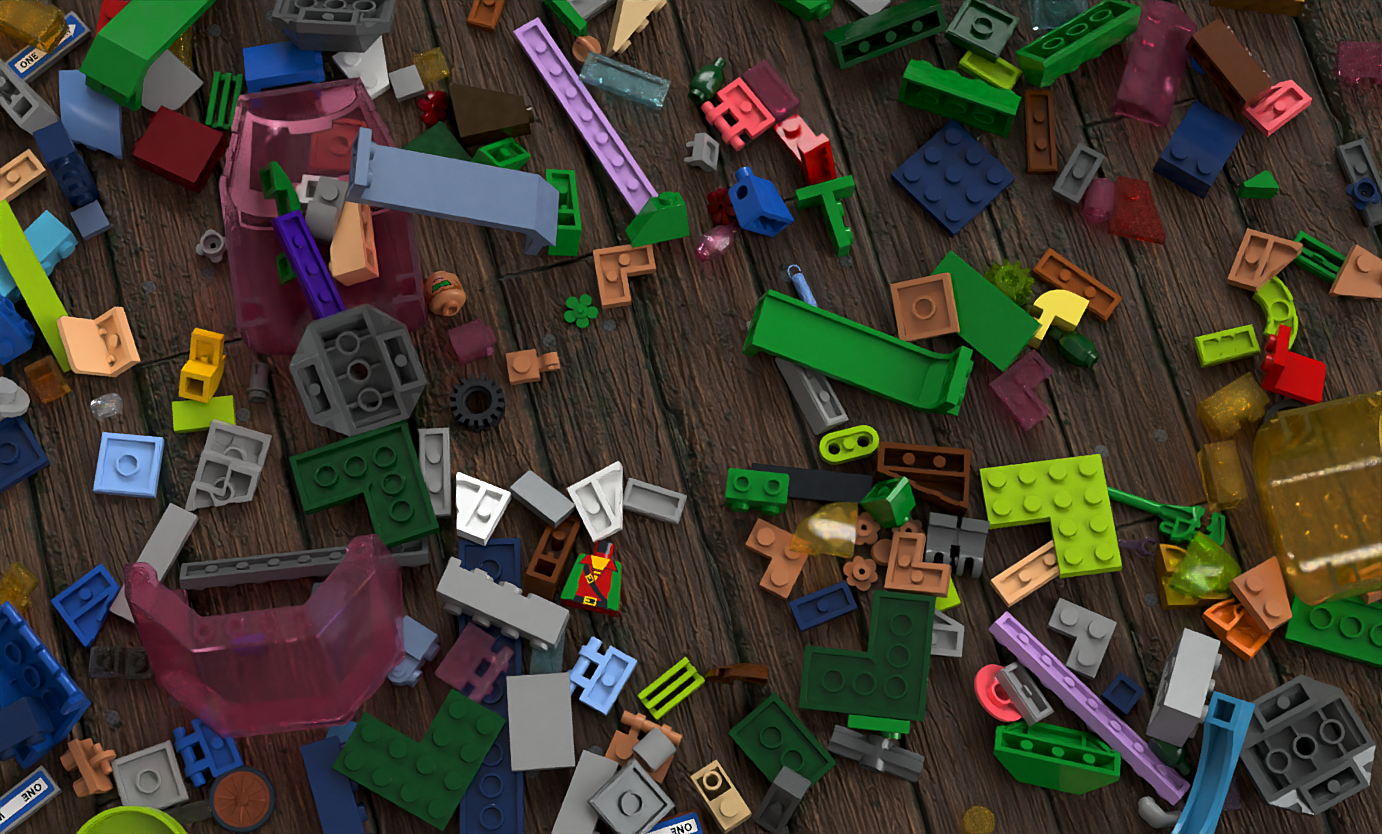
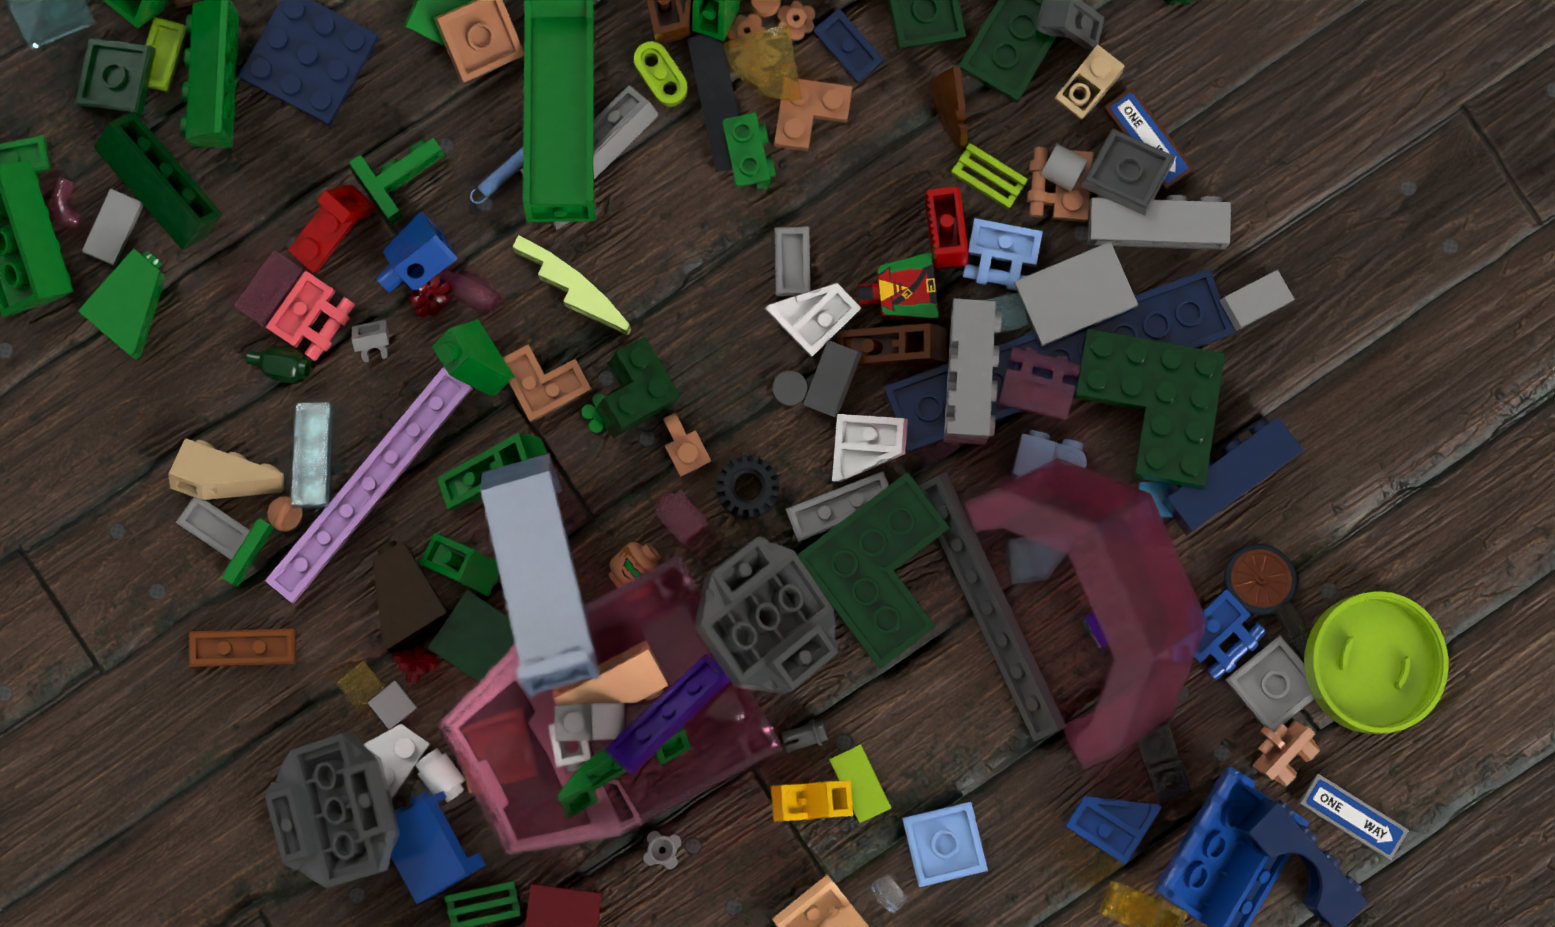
camera: 105 degrees left, 10 degrees up
light grey tile [109,503,199,626] -> none
light grey slope [185,419,272,511] -> none
none -> yellowish green slope [512,235,631,335]
none -> dark green brick [596,337,680,439]
none -> dark grey tile [773,371,807,407]
none -> red brick [925,186,968,269]

